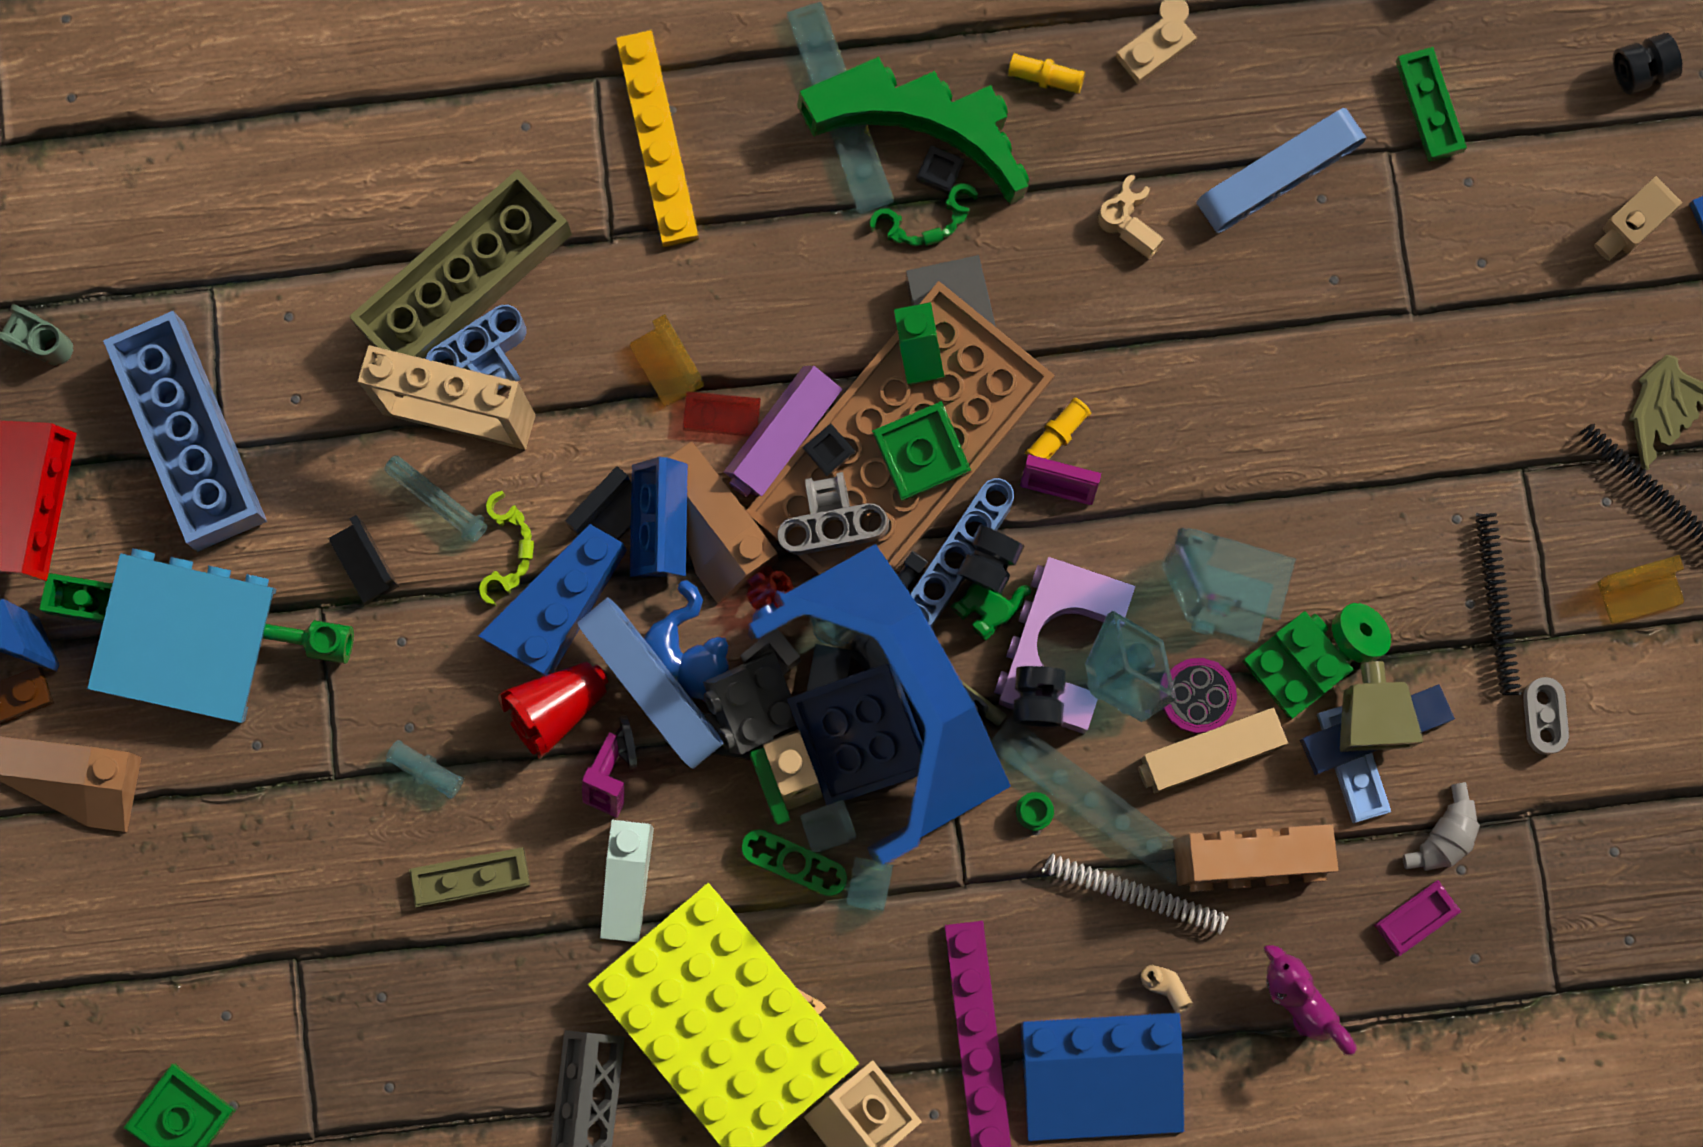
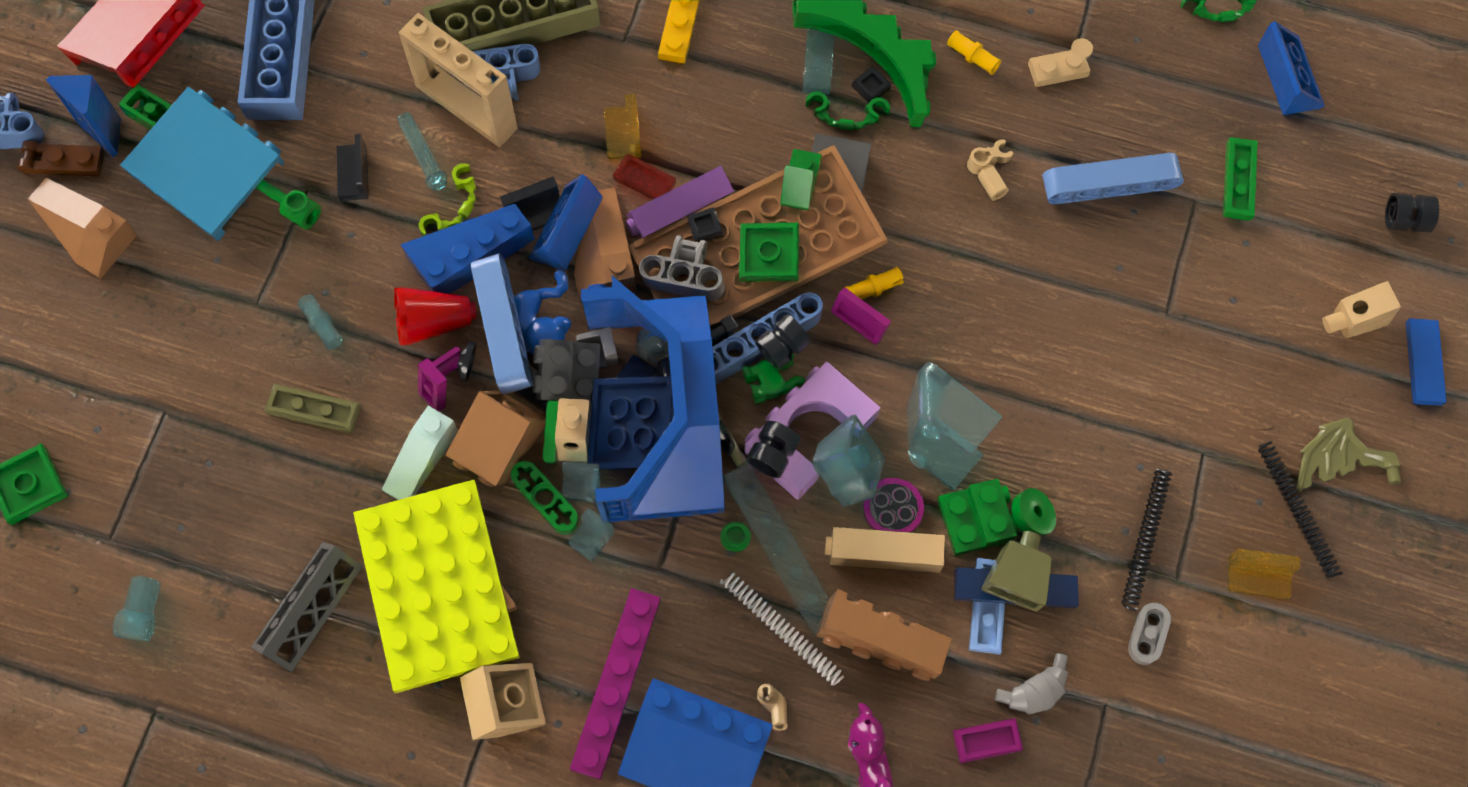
camera: 20 degrees right, 10 degrees down
none -> medium nougat slope [445,390,546,487]

